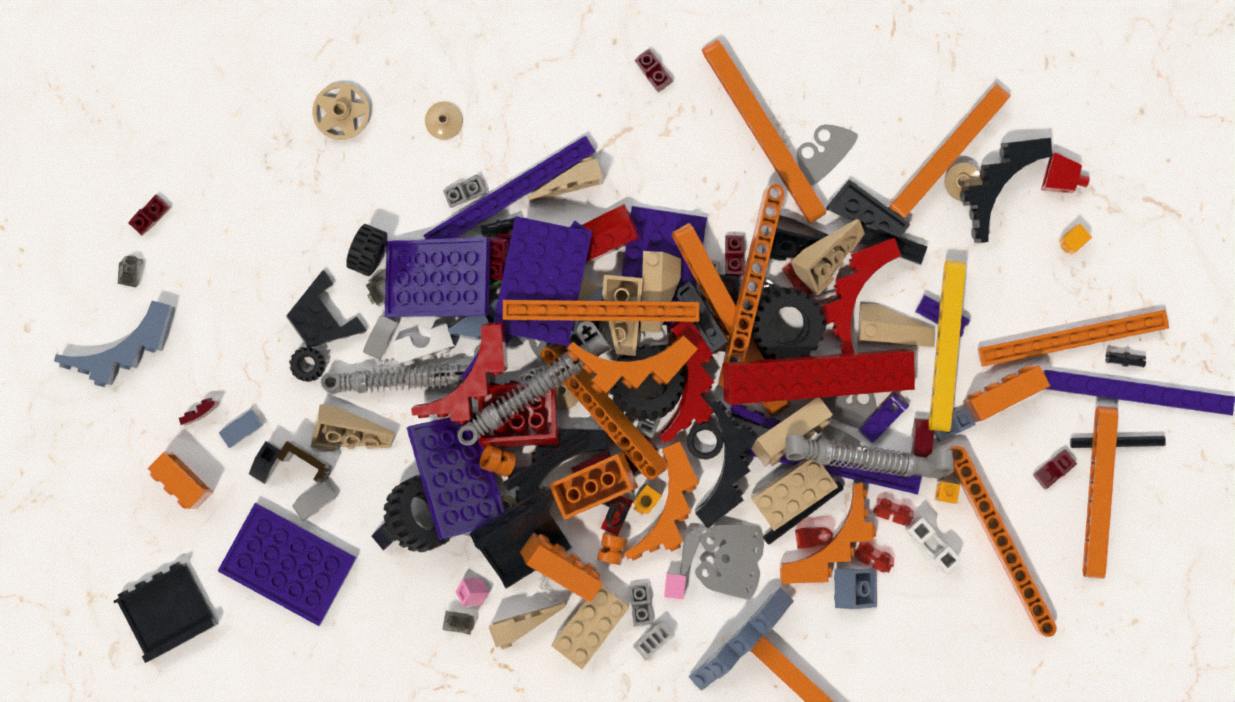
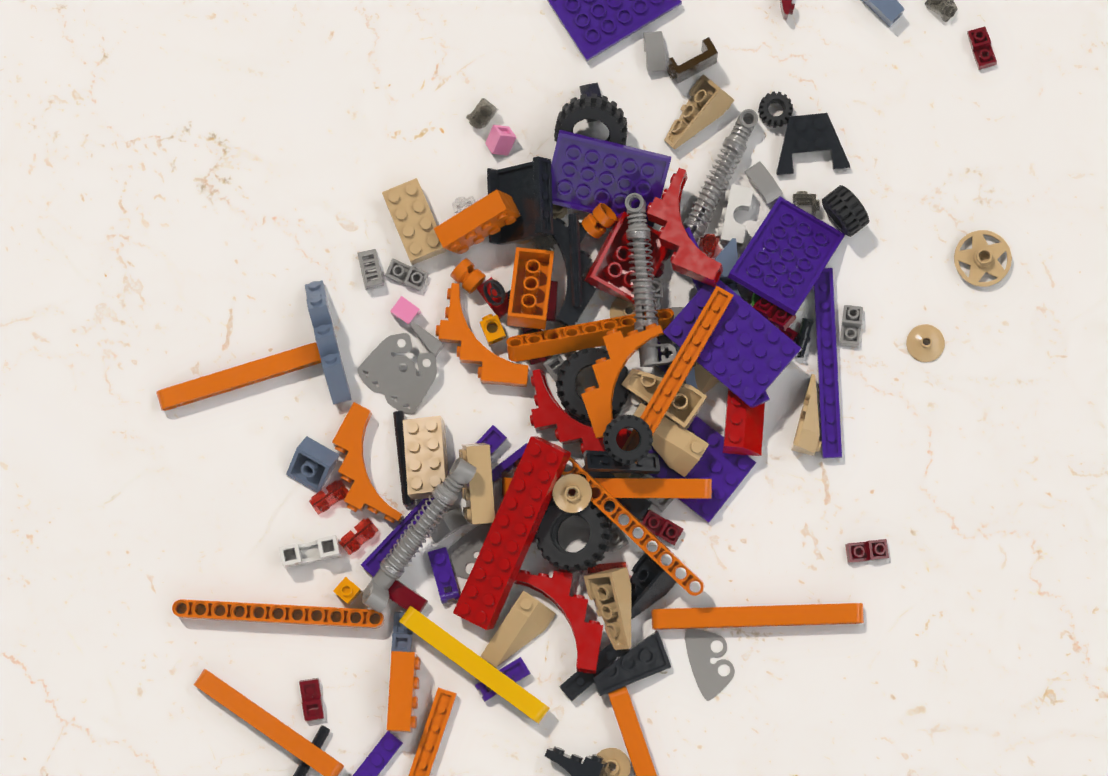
camera: 130 degrees right, 5 degrees down
sand blue slope [218,410,263,448] -> none
black slope [249,441,281,484] -> none
tan wedge [488,602,566,649] -> none
black tyre [687,423,724,460] -> none
black arch [695,398,757,528] -> none
clear red piece [795,527,833,549] -> none
none -> tan dish [553,474,592,513]
none -> black tyre [603,415,653,464]
none -> clear red hinge [699,234,720,258]

